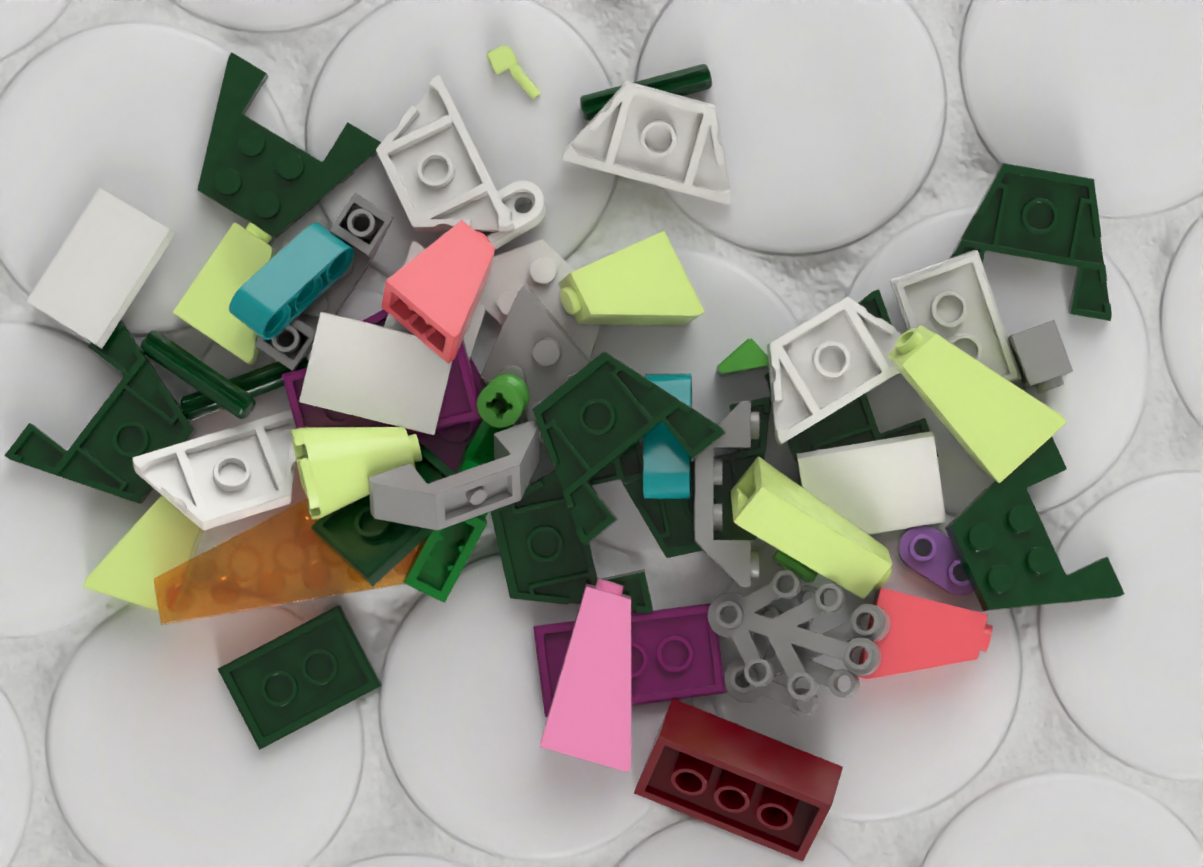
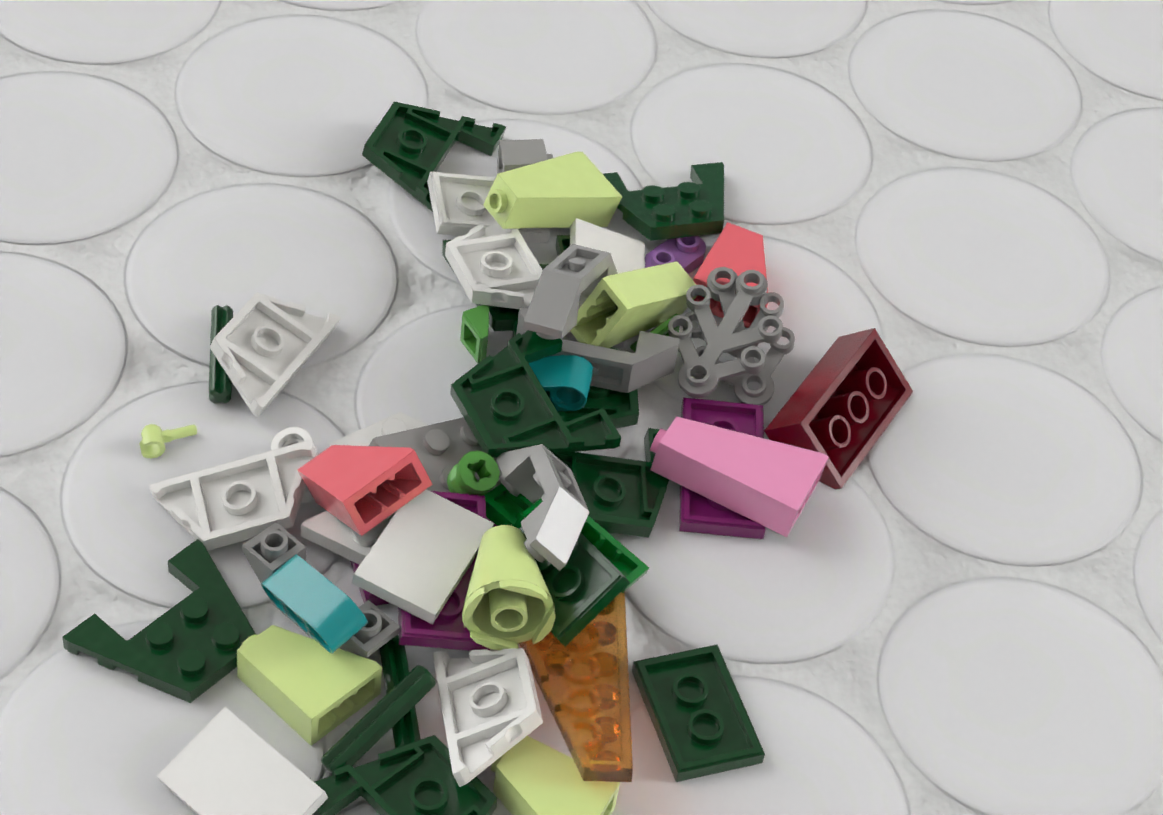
camera: 85 degrees left, 40 degrees down
yellowish green slope [558,231,705,326] -> none
none -> light grey slope [523,244,618,339]

